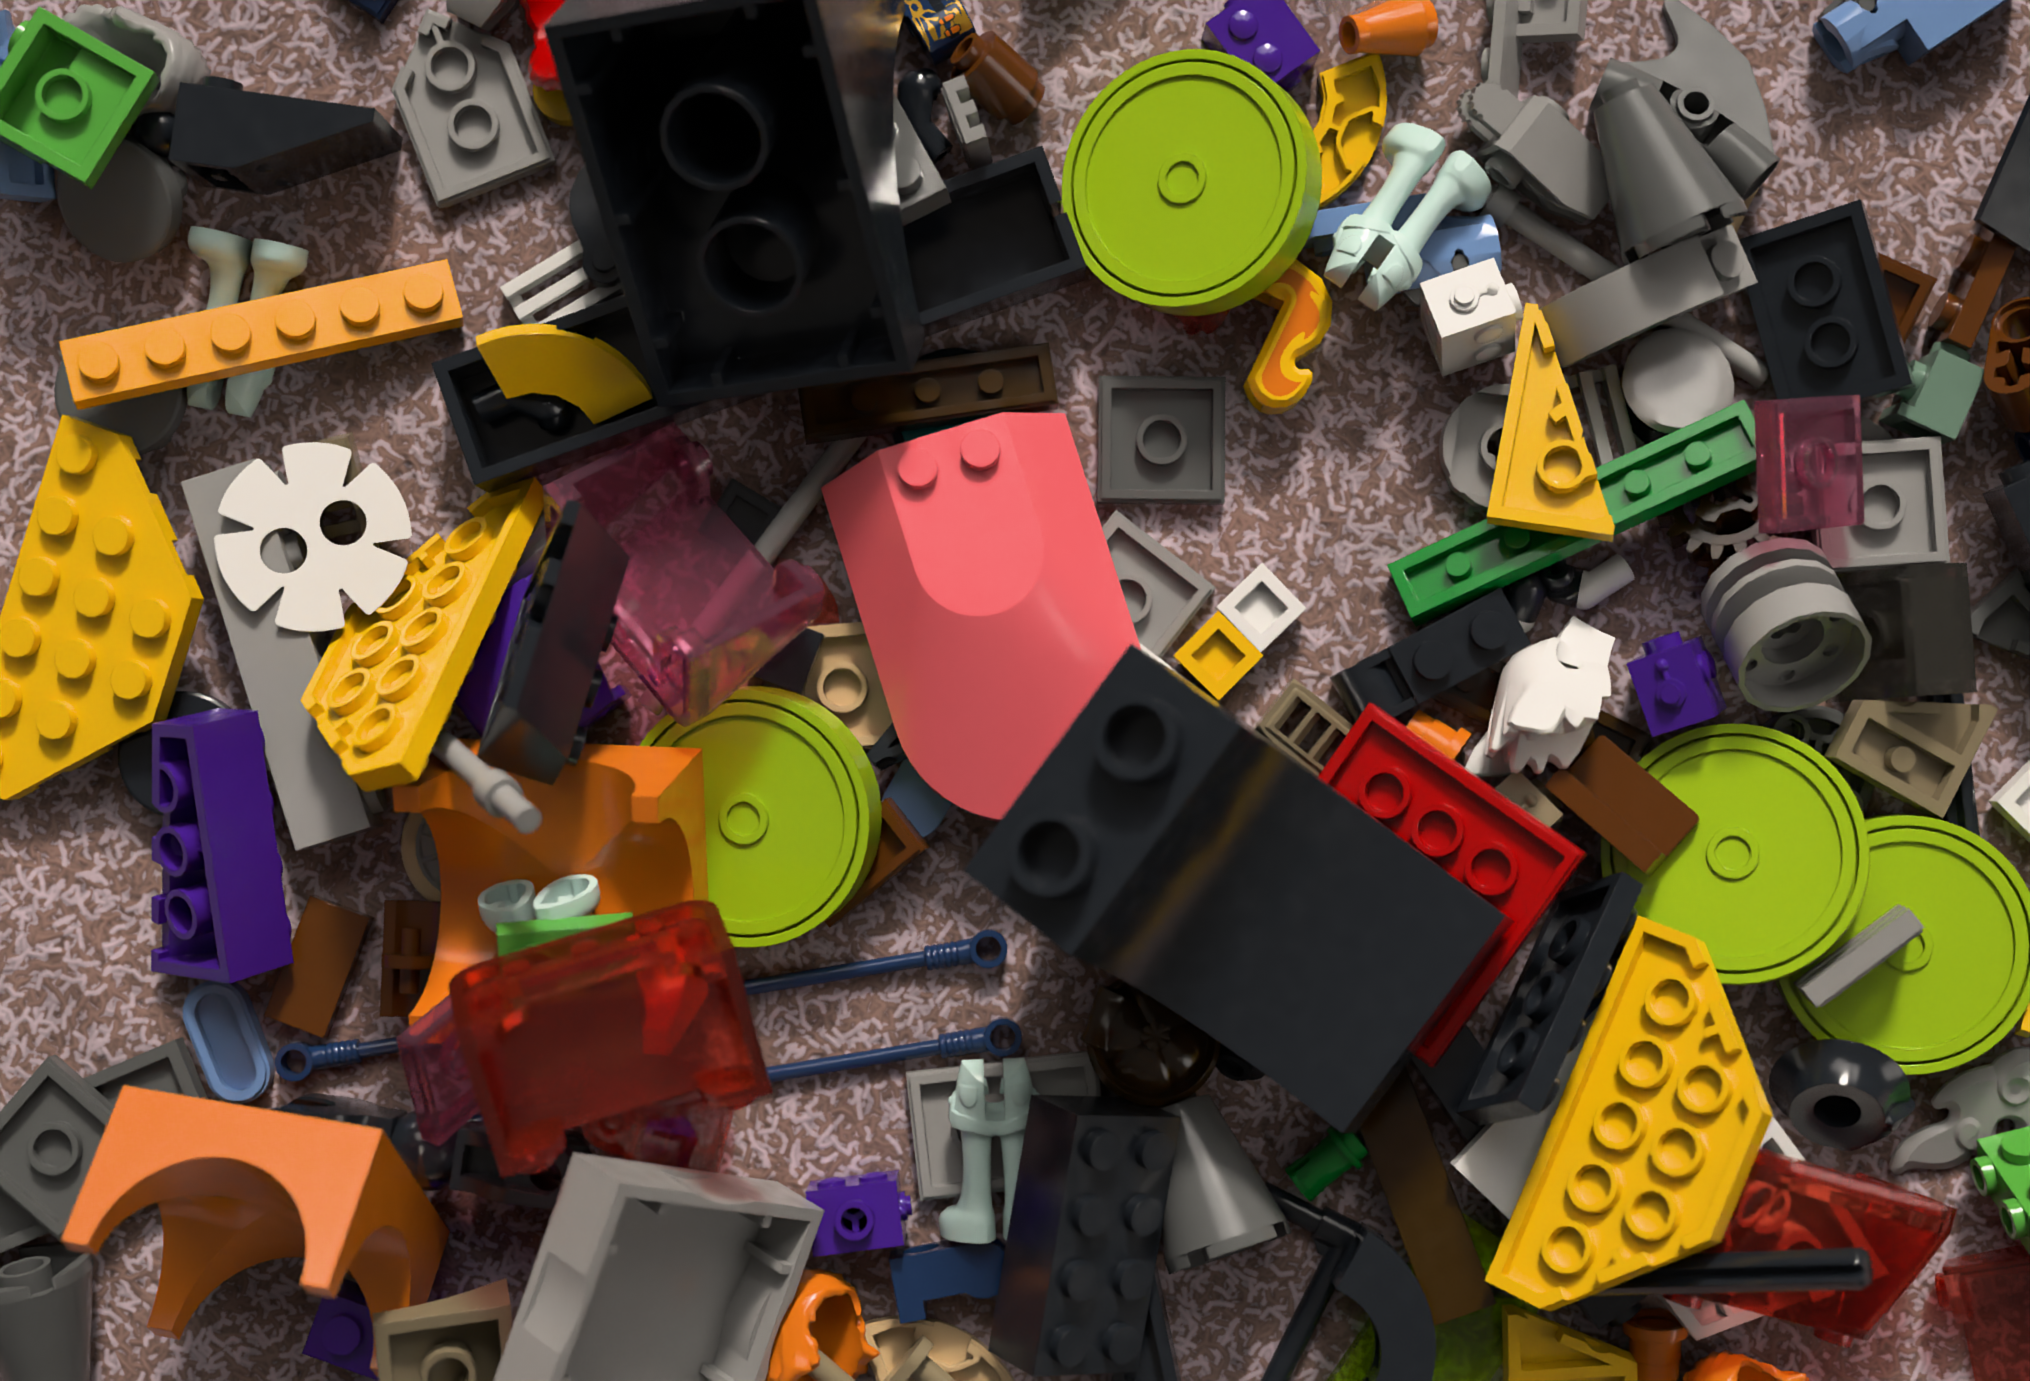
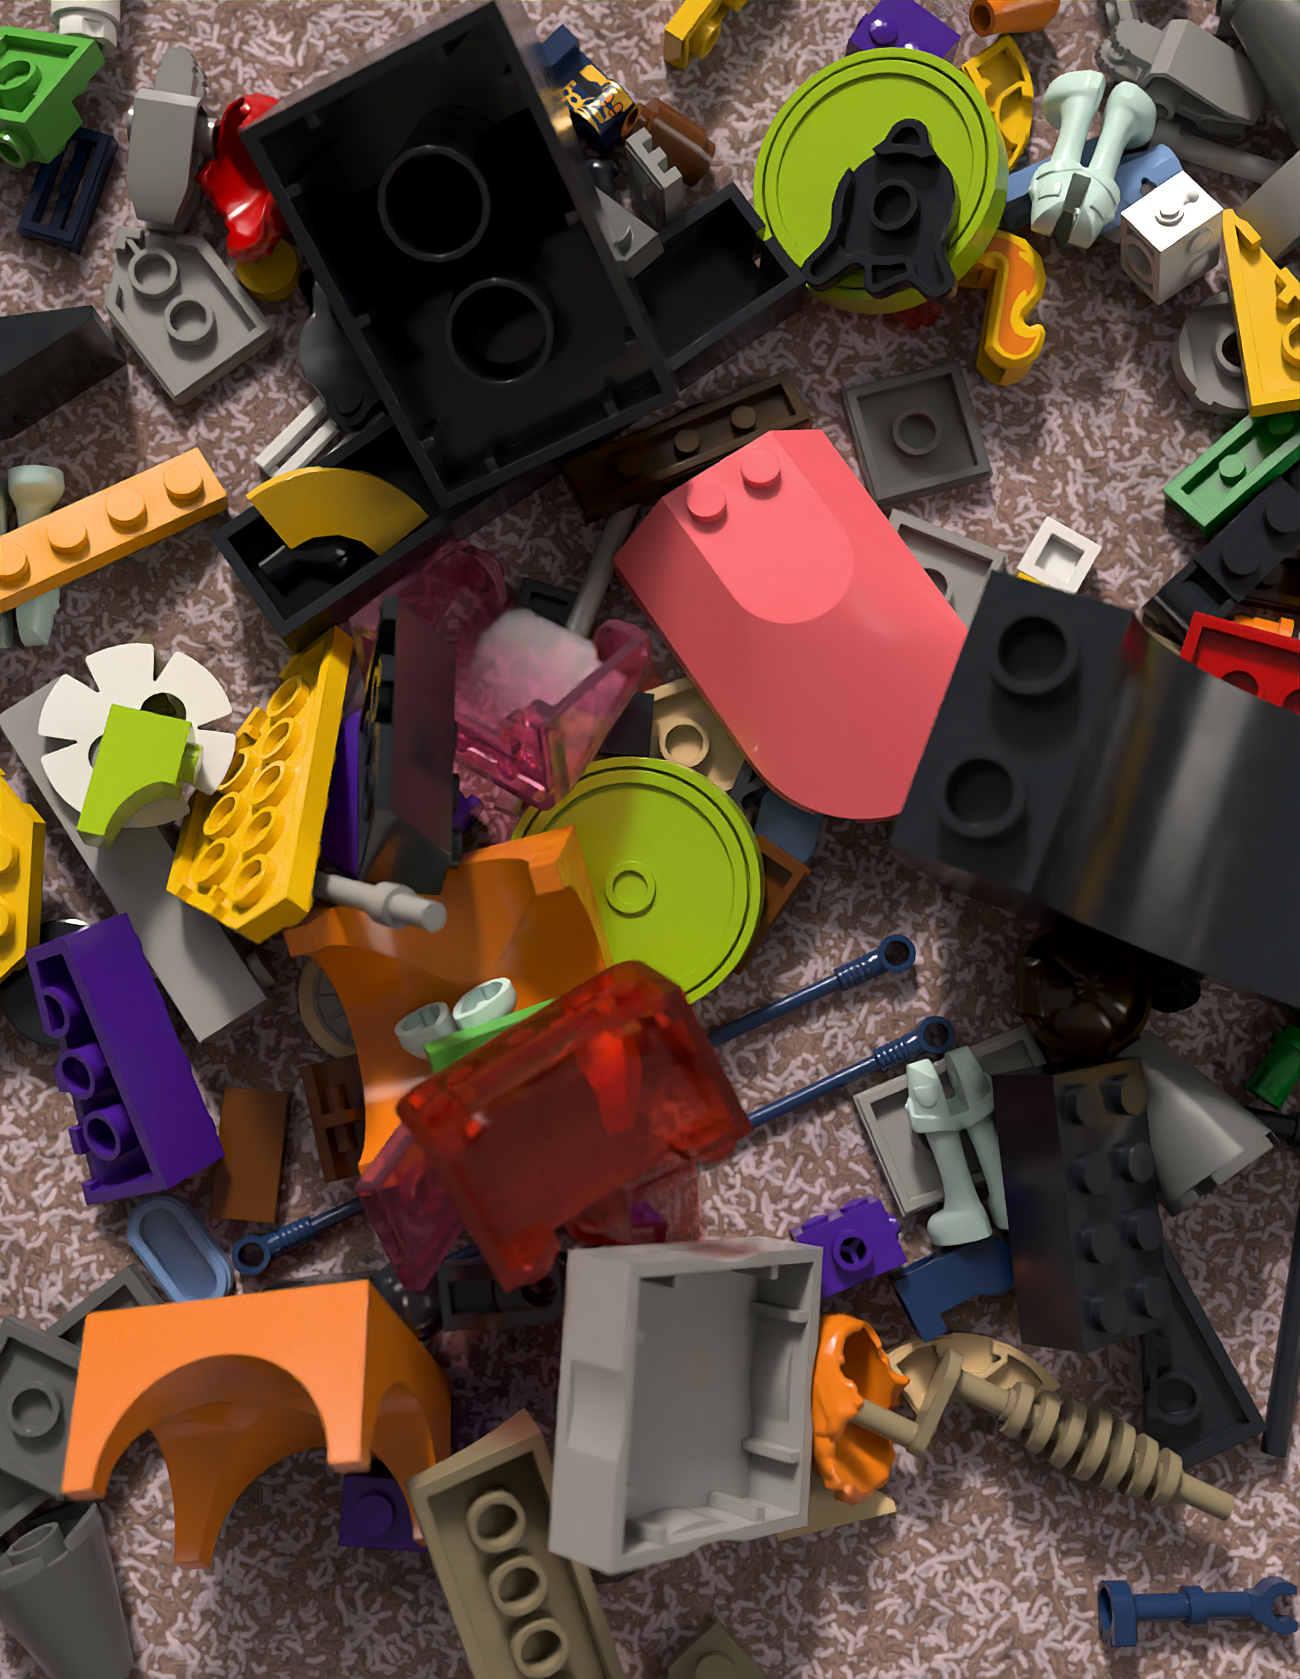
camera: 15 degrees left, 5 degrees down
none -> lime arch [76,703,204,851]
none -> black tile [801,118,961,305]

